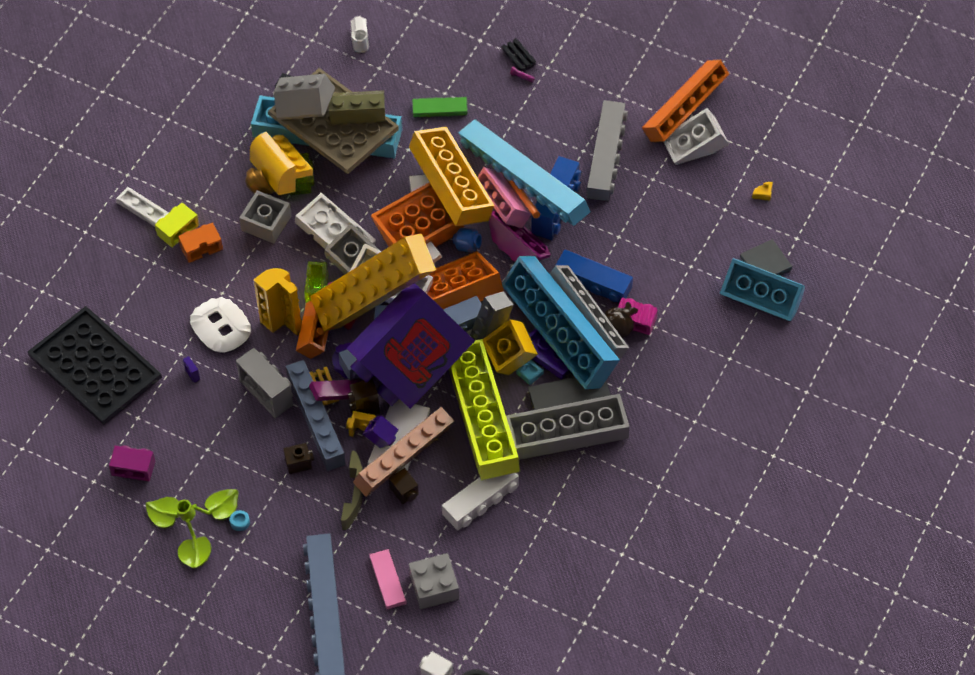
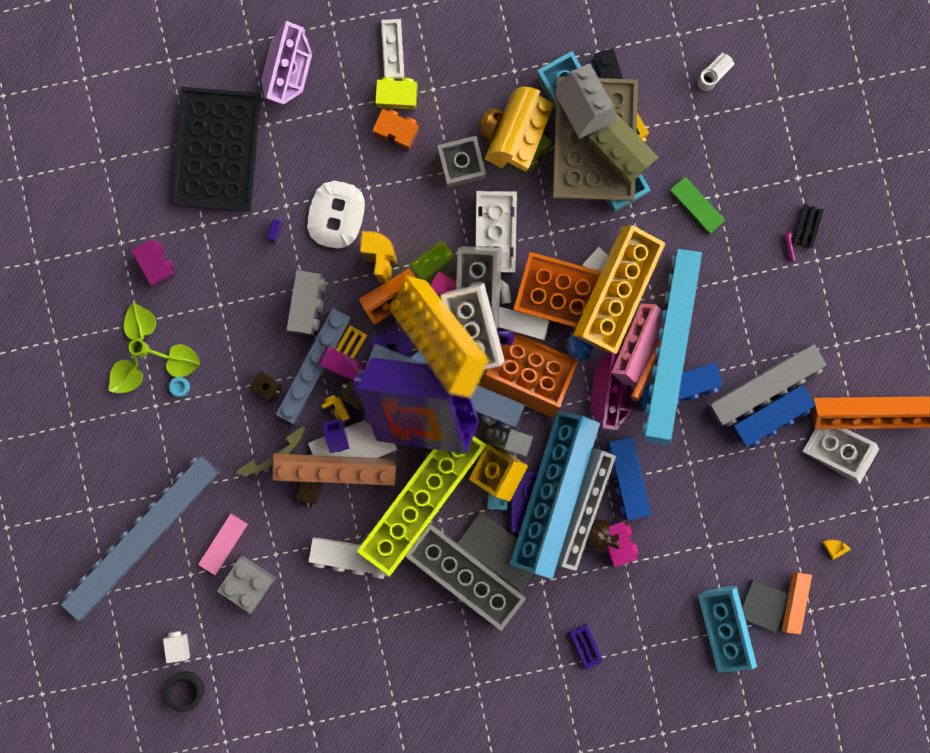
camera: 45 degrees right, 30 degrees up
none -> lavender wedge [261,21,312,105]
none -> dark purple tile [569,624,603,669]
none -> blue brick [731,385,816,448]
none -> tile [782,572,812,634]

